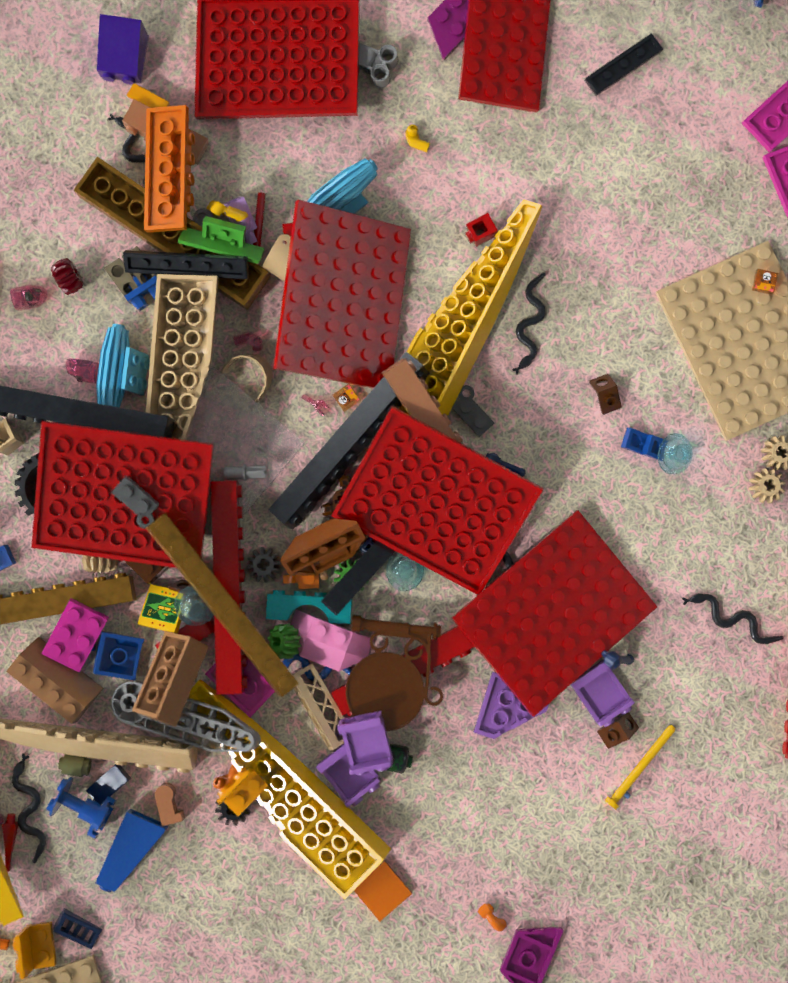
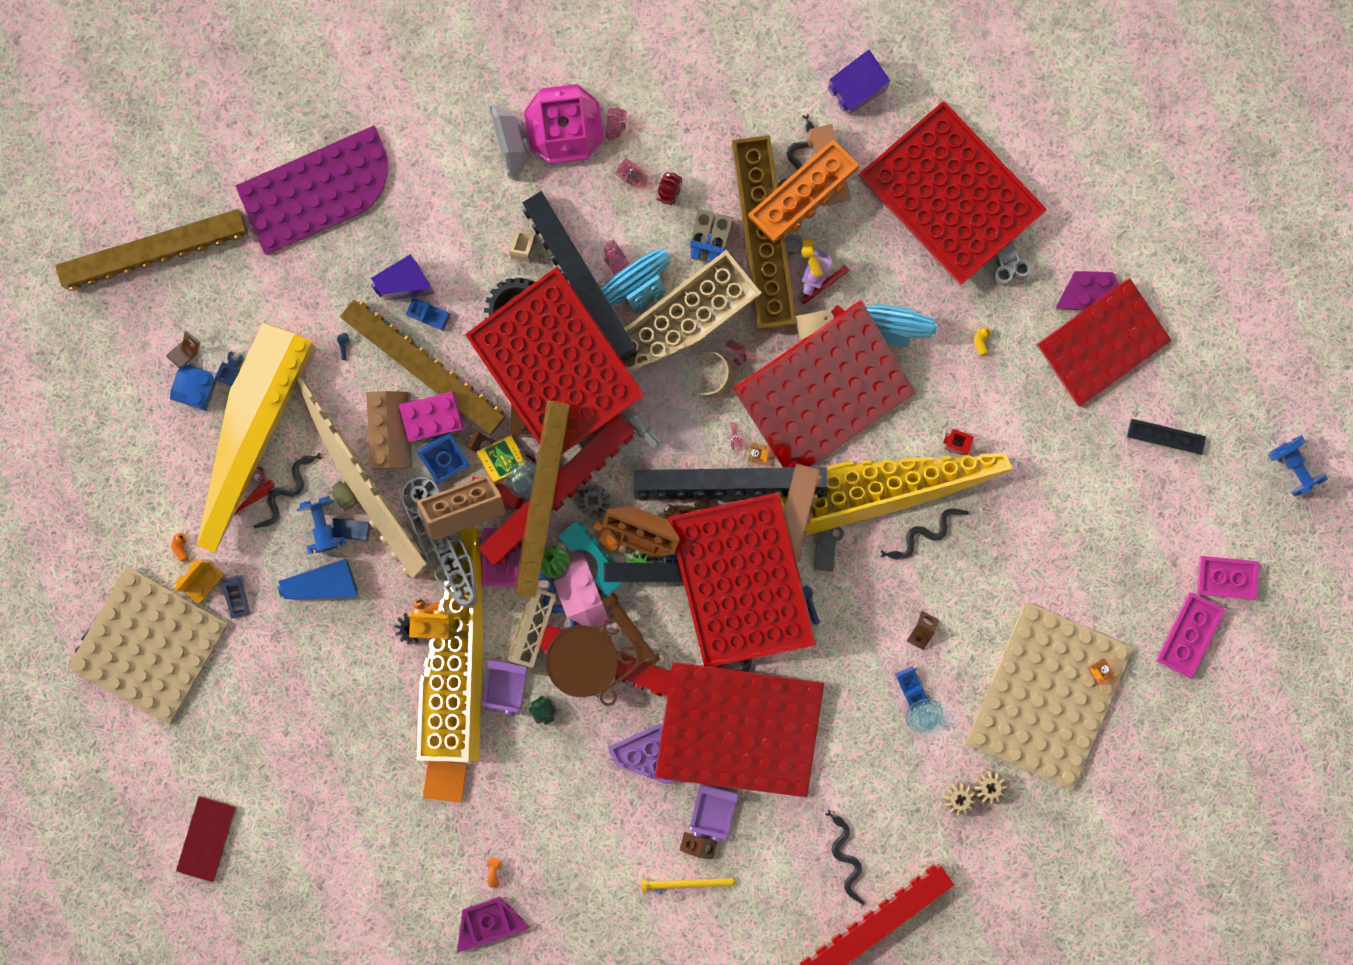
camera: 45 degrees right, 0 degrees up
tan gear [82,555,119,573] -> none
dark grey hinge [111,475,160,529] -> none
black tile [123,250,249,279] -> none
light orange slope [127,83,170,108] -> none
nougat leg [155,783,185,826] -> none
bright green bracket [178,216,265,264] -> none
medium lavender panel [337,711,393,776] -> none
clear light blue hat [386,552,424,591] -> none
dark blue piece [601,650,634,670] -> none
none -> reddish brown bracket [467,430,498,453]

